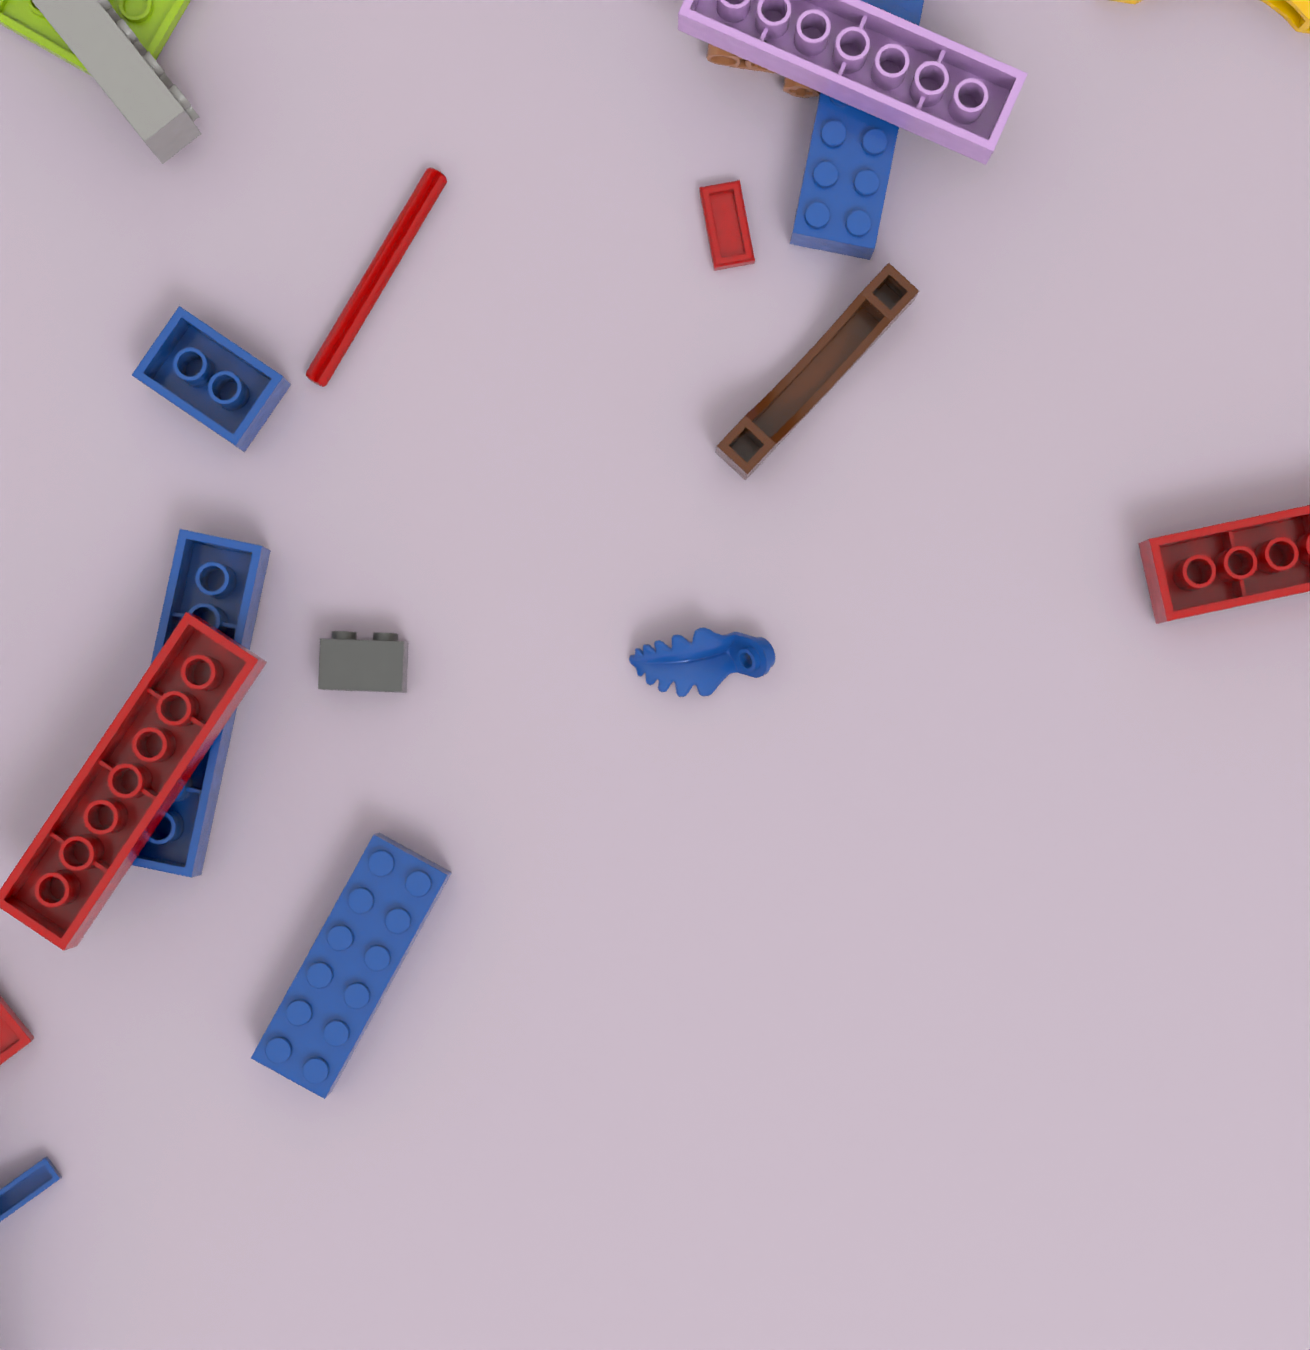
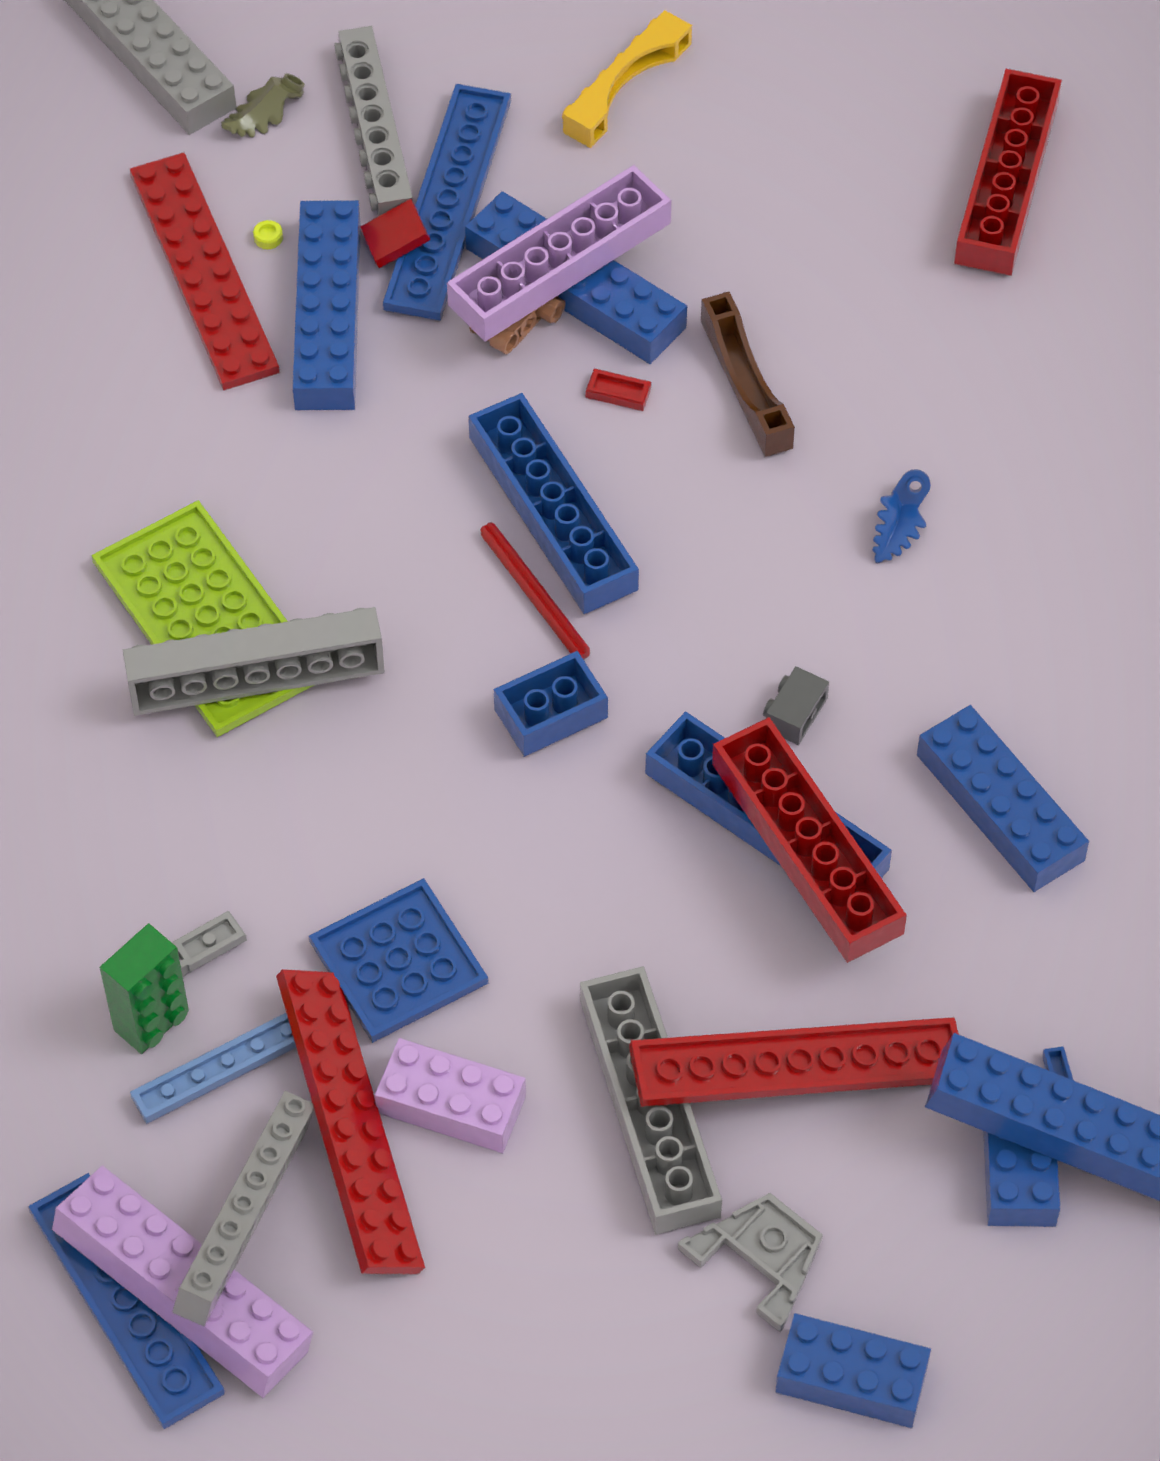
camera: 60 degrees left, 30 degrees down
none -> blue brick [468,393,639,614]

